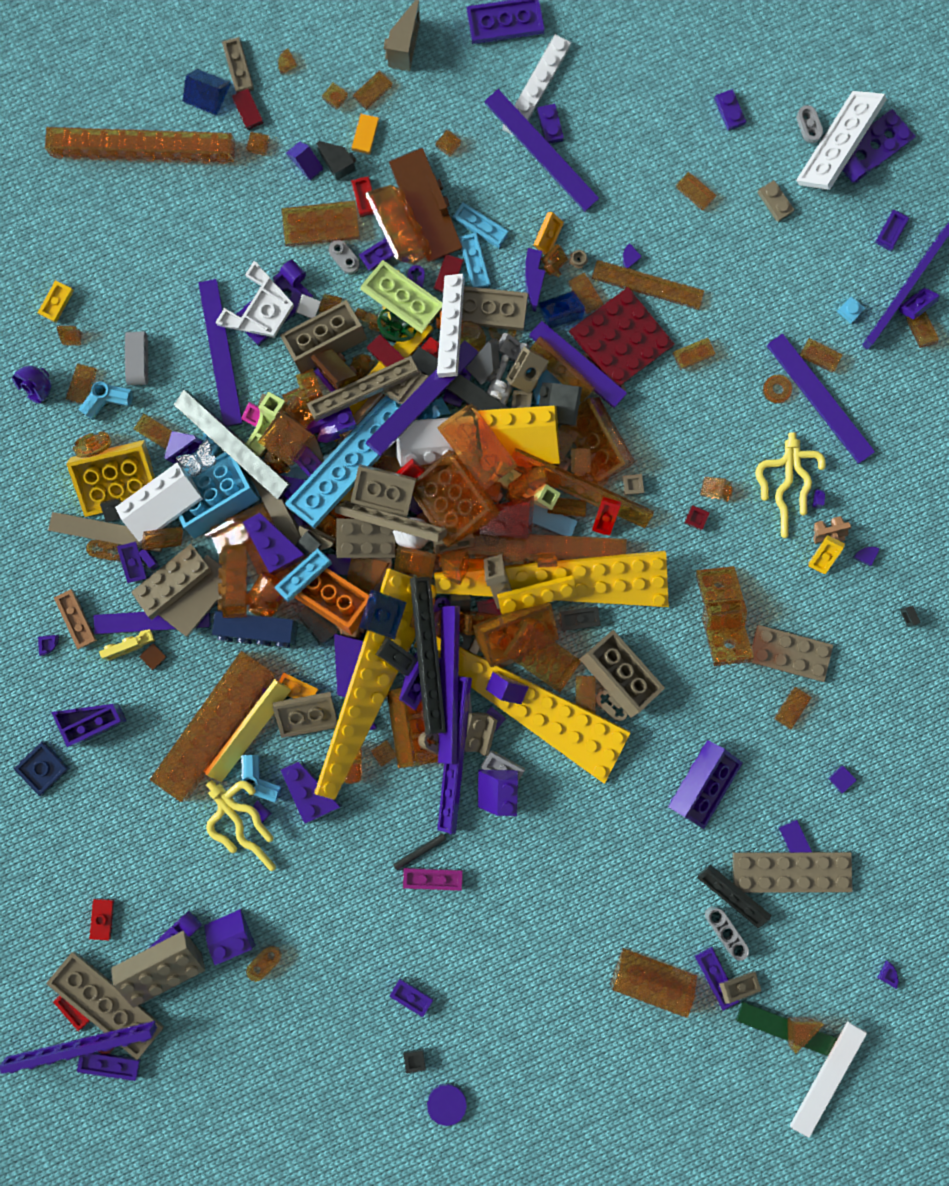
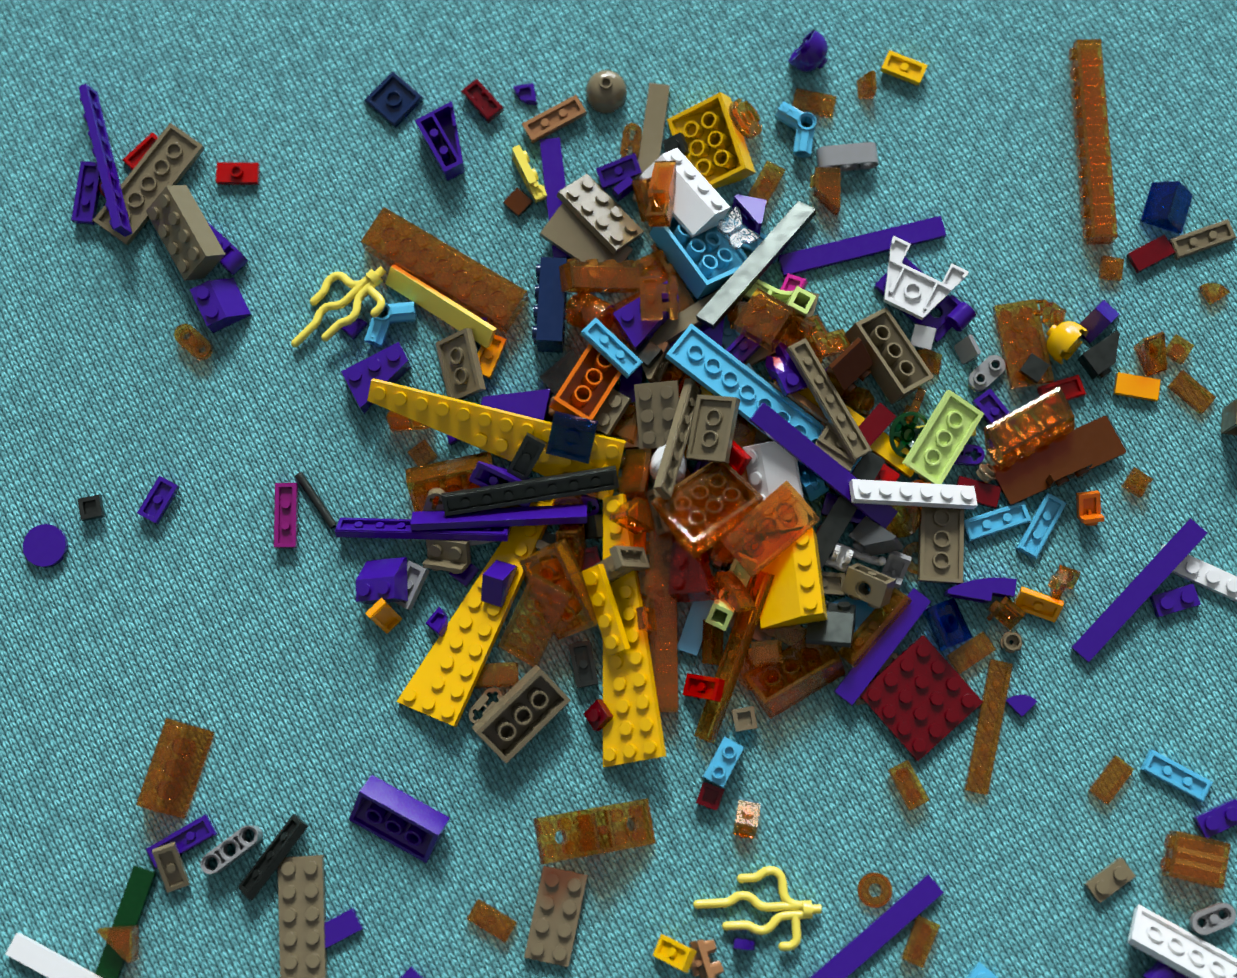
camera: 90 degrees right, 5 degrees down
none -> light orange tile [365,598,402,634]
none -> dark purple tile [425,607,448,637]
none -> dark red plate [461,79,504,123]
none -> dark red plate [583,699,613,731]
none -> dark tan cylinder [586,70,627,114]
none -> dark tan plate [589,389,632,437]
none -> clear orange plate [639,276,680,321]
none -> clear orange slope [646,161,676,227]
none -> medium azure brick [702,736,744,788]
none -> clear orange slope [809,167,841,215]
none -> light grey slope [954,334,981,364]
none -> dark tan plate [976,463,996,483]
none -> pearl dark grey tile [1019,353,1050,384]
none -> clear orange plate [1033,299,1066,328]
none -> yellow cylinder [1046,321,1088,365]
none -> clear orange bracket [1048,565,1080,600]
none -> orange bracket [1076,490,1105,526]
none -> clear orange slope [1134,332,1167,377]
none -> medium azure tile [1140,749,1213,802]
none -> clear orange brick [1161,831,1231,889]

